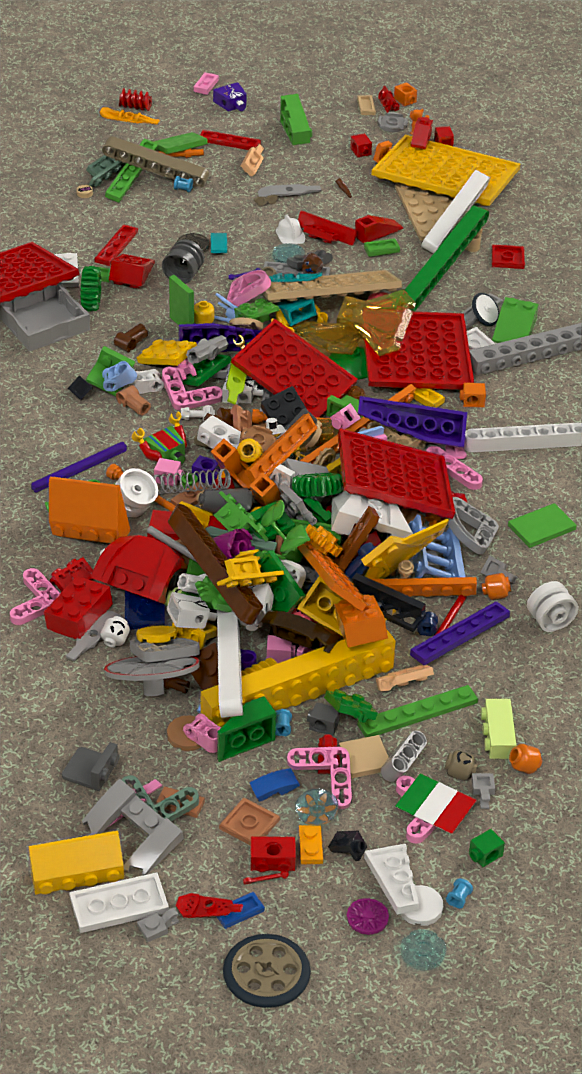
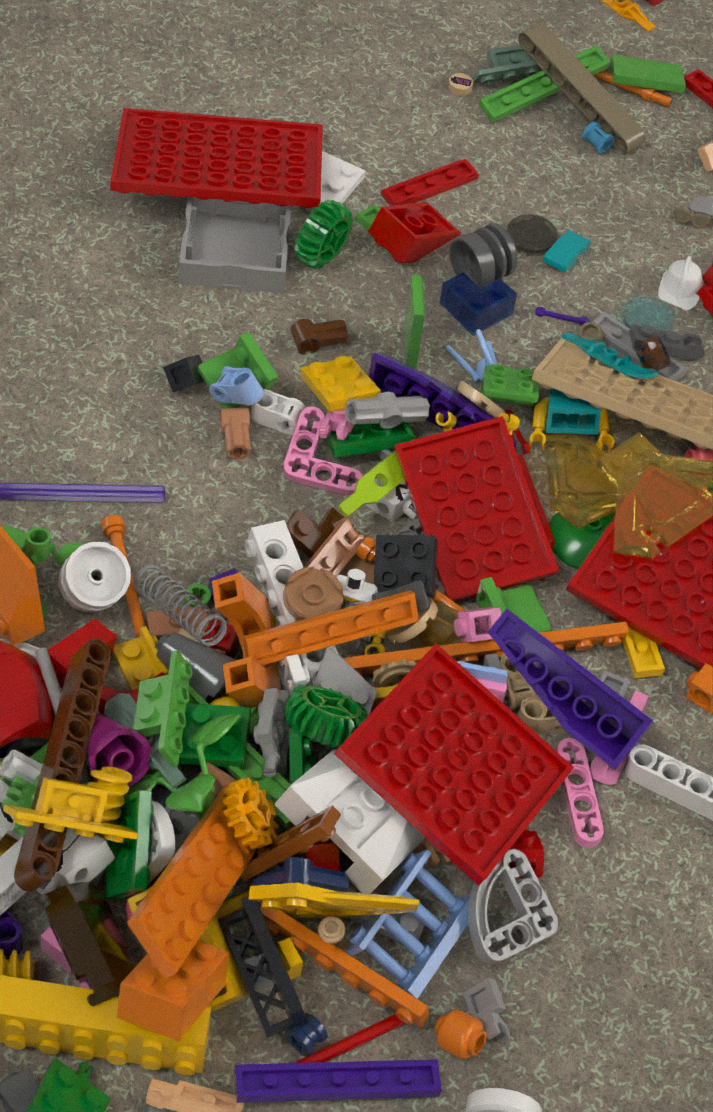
camera: 30 degrees right, 10 degrees up
torso [132,411,187,464] -> none
bright pink brick [154,458,184,486] -> none
white bar [181,405,215,421] -> none
yellow head [194,301,215,324] -> none
bright pink beam [227,270,271,307] -> none
yellow head [237,438,263,464] -> none
clear orange plate [347,386,365,400] -> none
bright green tile [508,503,577,548] -> none
none -> clear blue brick [439,273,517,336]

